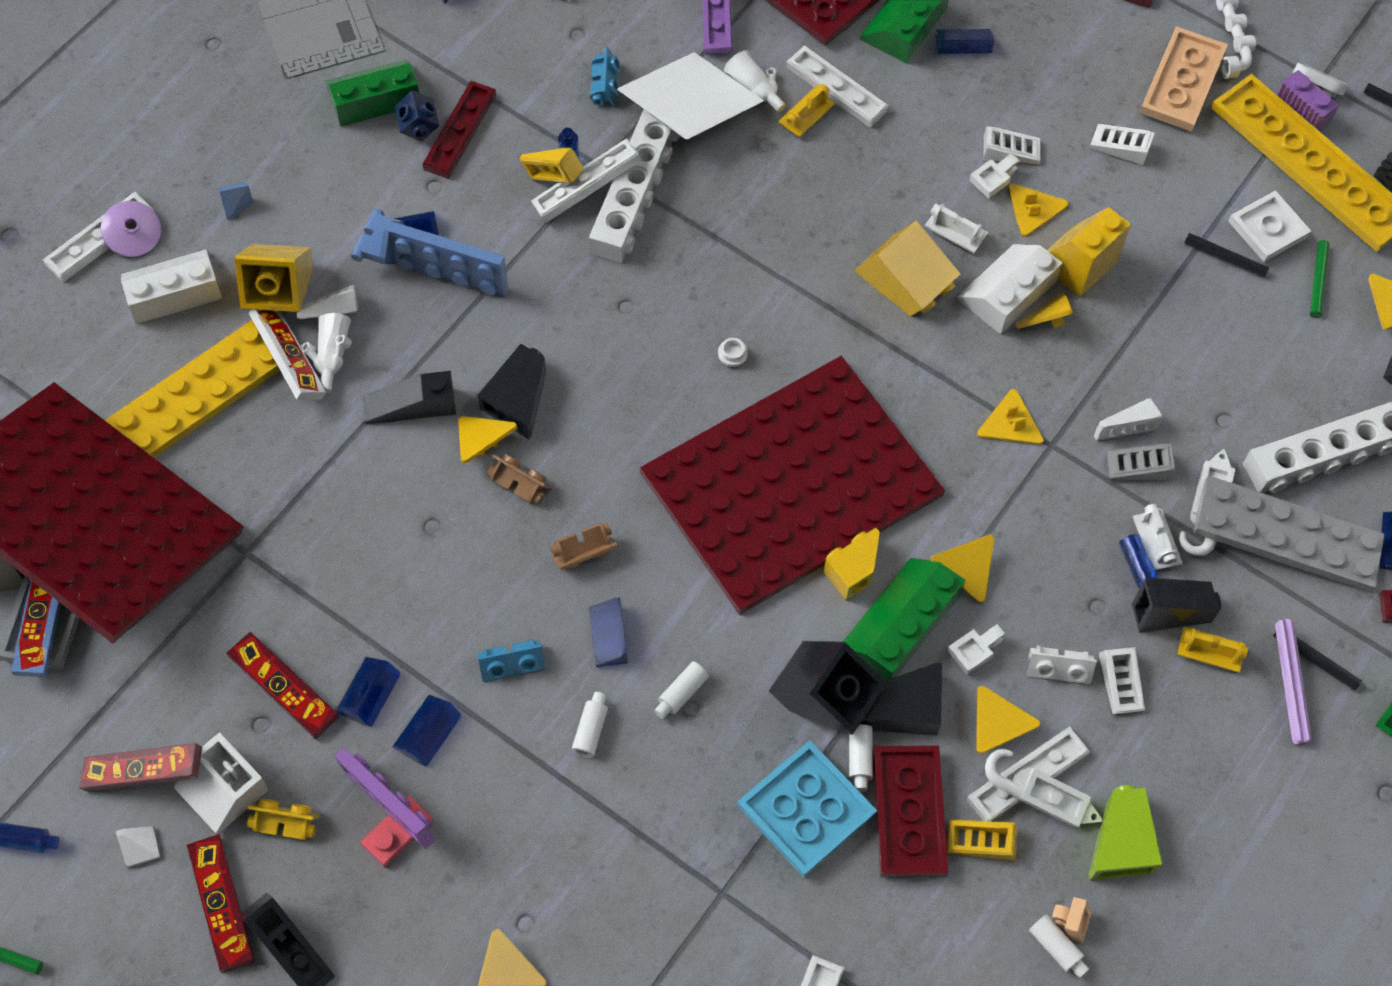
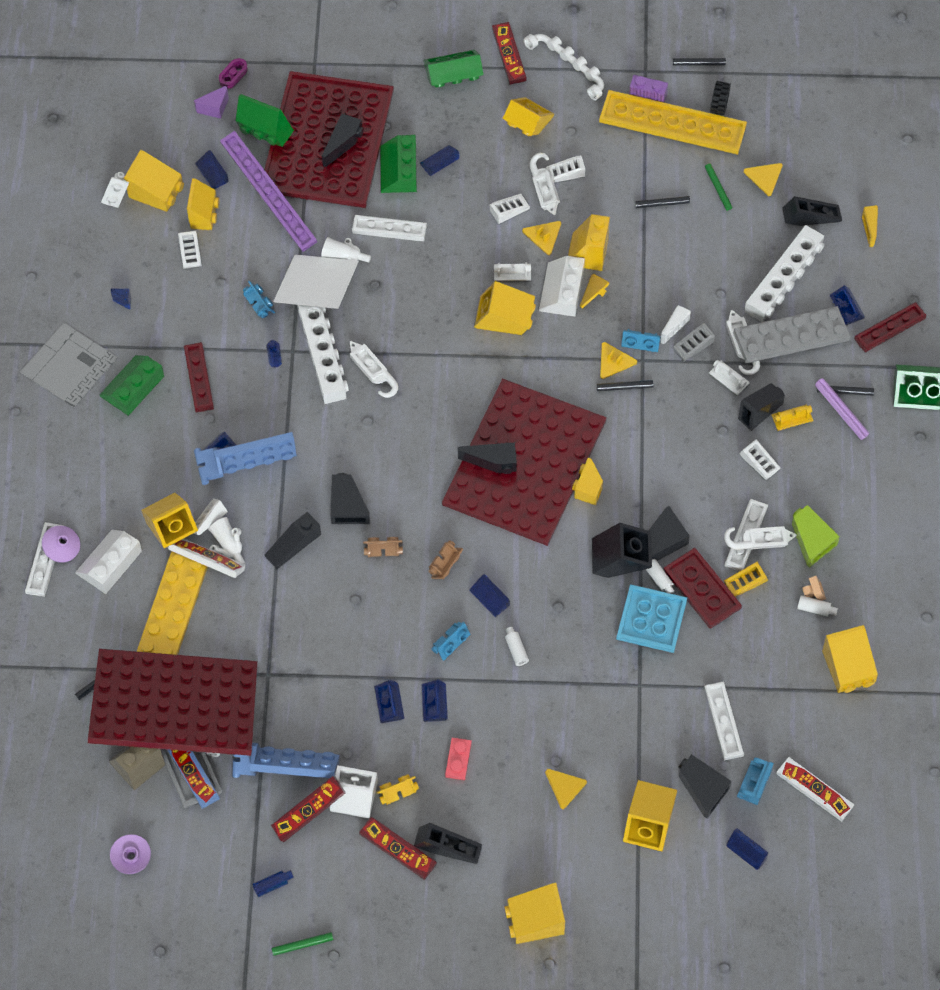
camera: 30 degrees left, 0 degrees up
white slope [116,826,160,868] -> none
medium blue slope [219,182,253,220] -> none
tile [226,632,339,740] -> none
medium lavender plate [334,748,435,850] -> none
dark blue brick [395,90,440,141] -> none
yellow piece [458,416,517,464] -> none
yellow slope [519,148,583,183] -> none
white tile [531,138,642,223] -> none
white cylinder [654,661,709,719] -> none
white plate [718,338,748,367] -> none
yellow hinge [778,84,835,138] -> none
green slope [843,558,966,681] -> none
yellow piece [931,534,994,602] -> none
white plate [948,624,1005,675] -> none
white plate [969,153,1020,199] -> none
yellow piece [976,685,1040,754] -> none
white hinge [1027,645,1097,684] -> none
clear blue cylinder [1119,534,1158,588] -> none
light nougat plate [1139,26,1228,132] -> none
white plate [1228,191,1311,262] -> none
white plate [1293,62,1349,98] -> none
none -> medium blue hinge [232,743,340,778]
none -> white plate [350,341,398,398]
none -> black slope [457,442,517,474]
none -> yellow slope [502,97,554,137]
none -> white plate [530,153,560,215]
none -> black bar [597,380,653,391]
none -> dark azure hinge [621,329,661,352]

